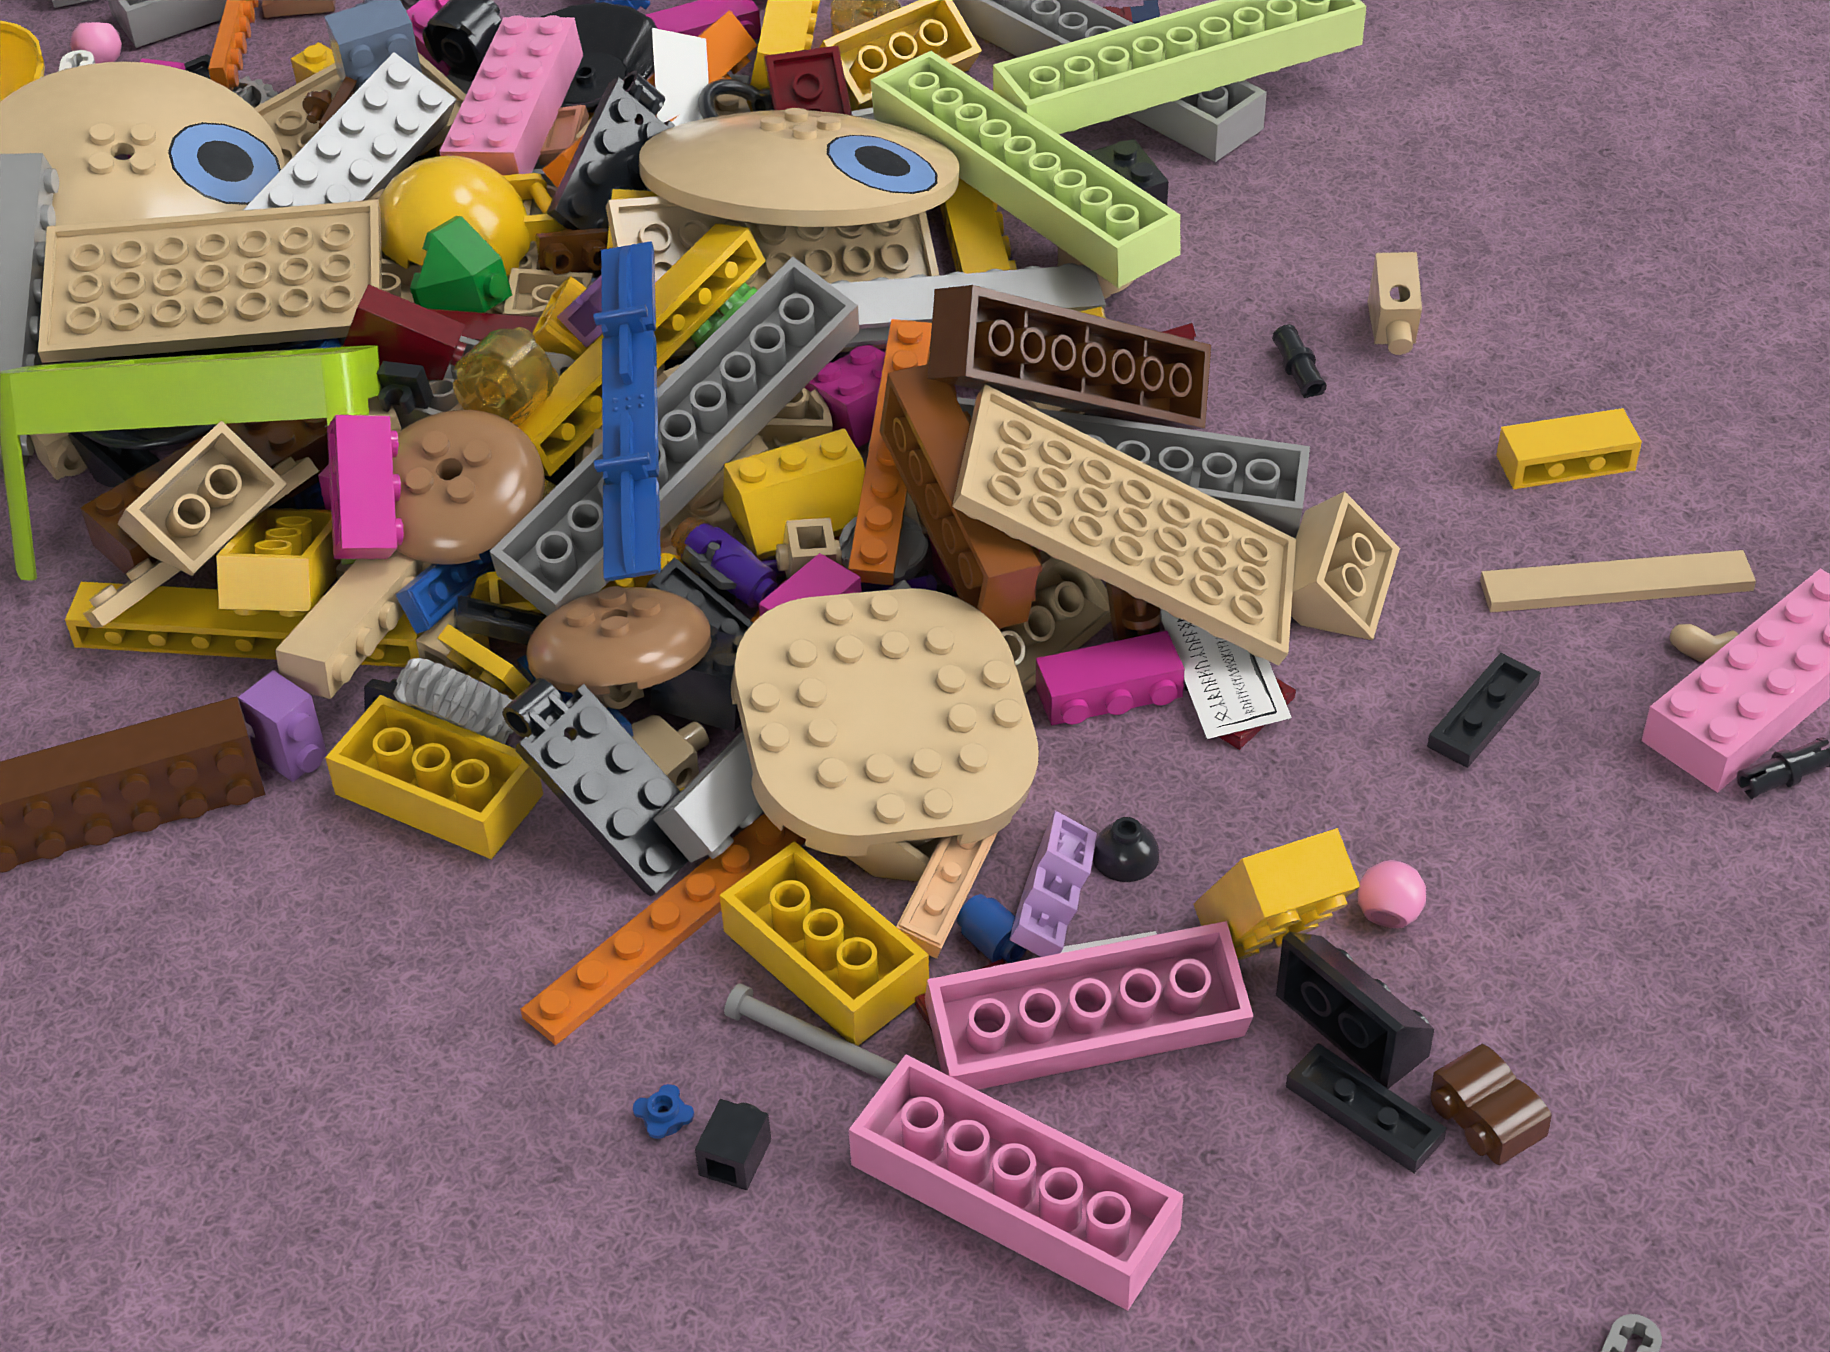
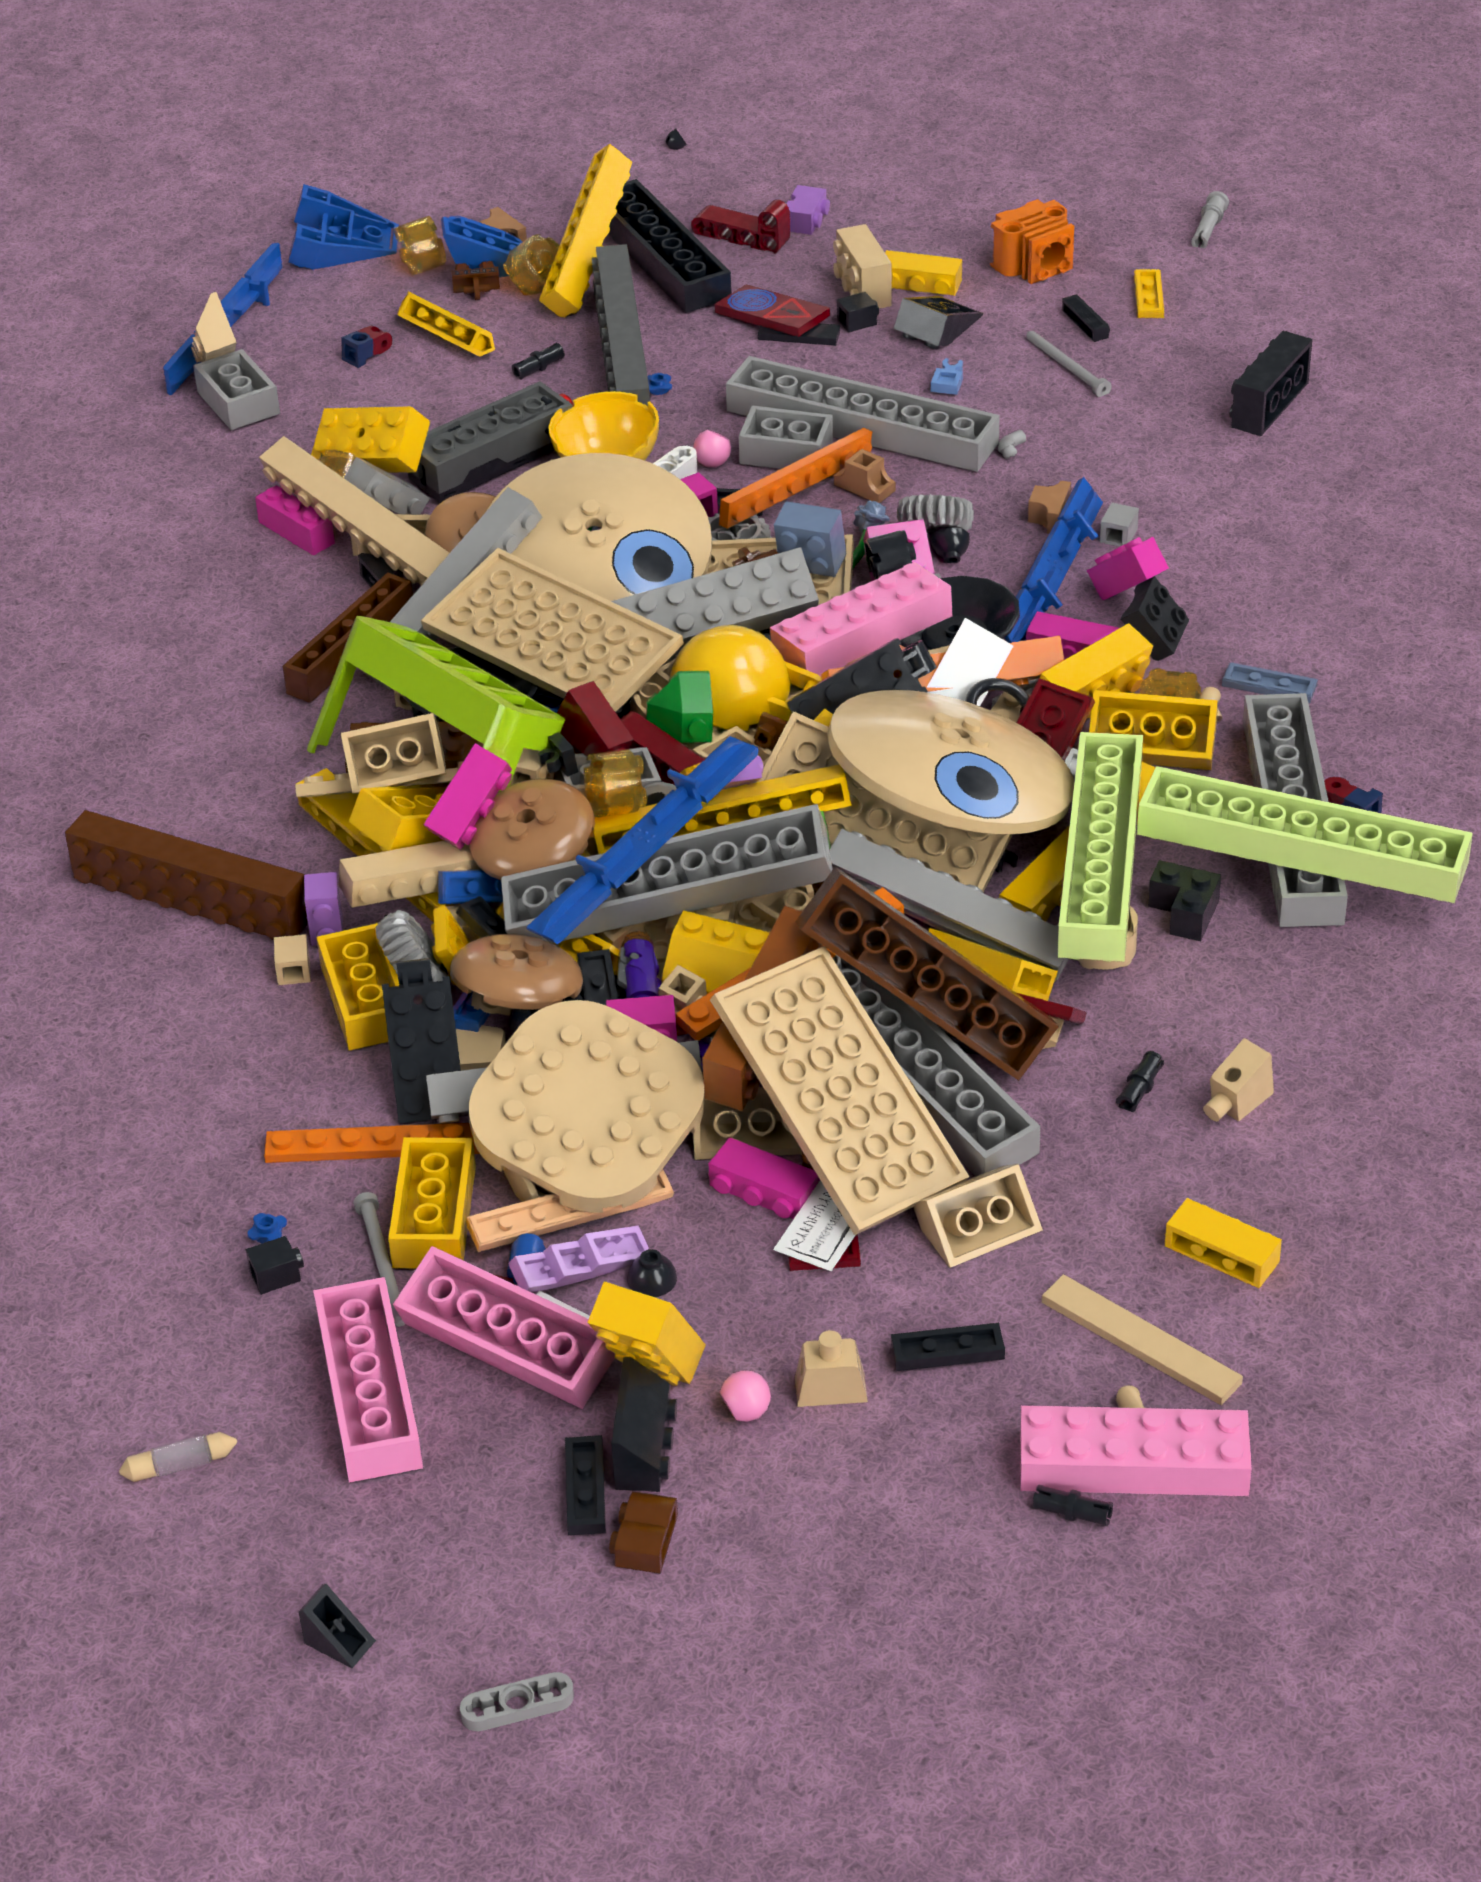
camera: 45 degrees right, 5 degrees down
none -> tan brick [274,934,311,985]
none -> tan torso [795,1330,868,1407]

